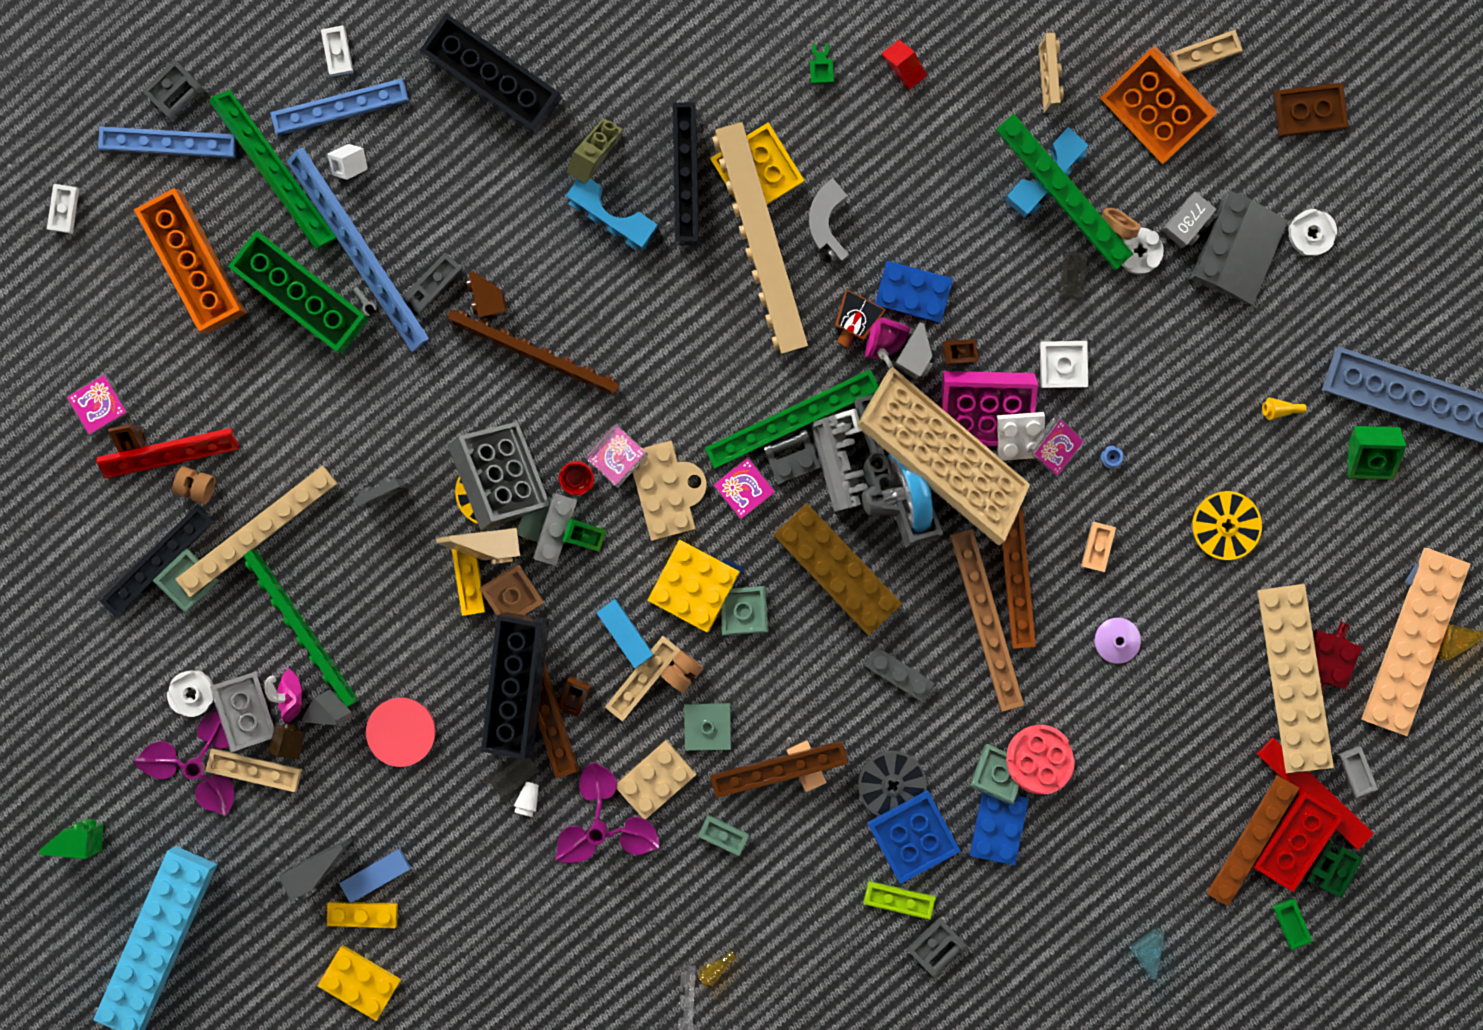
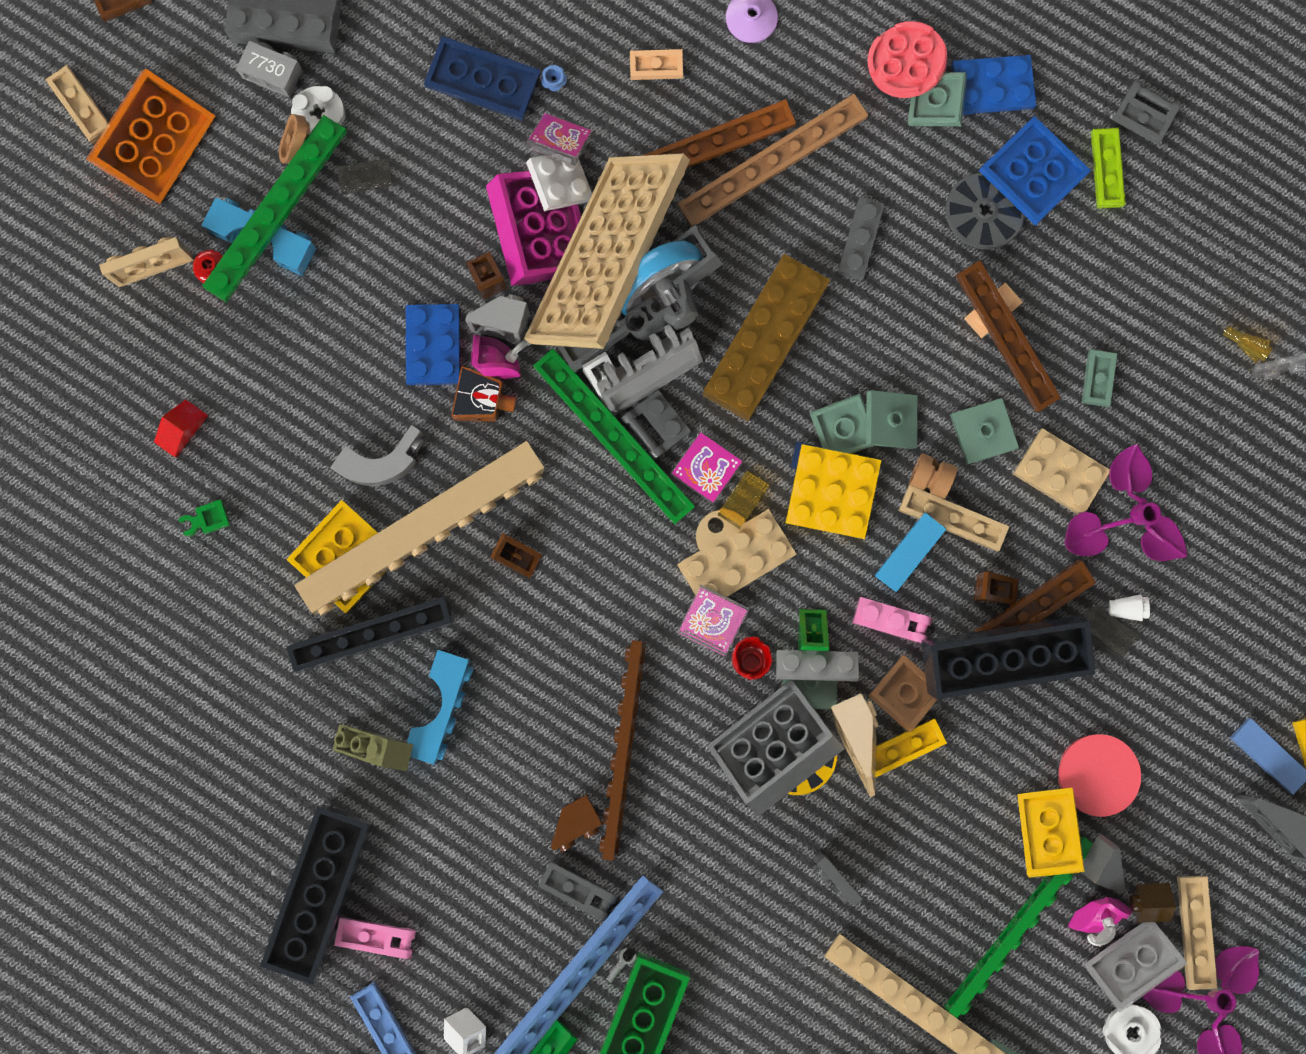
camera: 110 degrees left, 5 degrees down
white plate [1040,341,1088,388] -> none
none -> red head [193,250,223,284]
none -> bright pink plate [334,917,416,959]
none -> dark blue plate [424,36,541,121]
none -> reddish brown slope [490,533,542,578]
none -> clear yellow tile [718,471,769,529]
none -> bright pink plate [852,597,933,644]
none -> sand green plate [866,390,917,449]
none -> yellow plate [1017,788,1085,878]

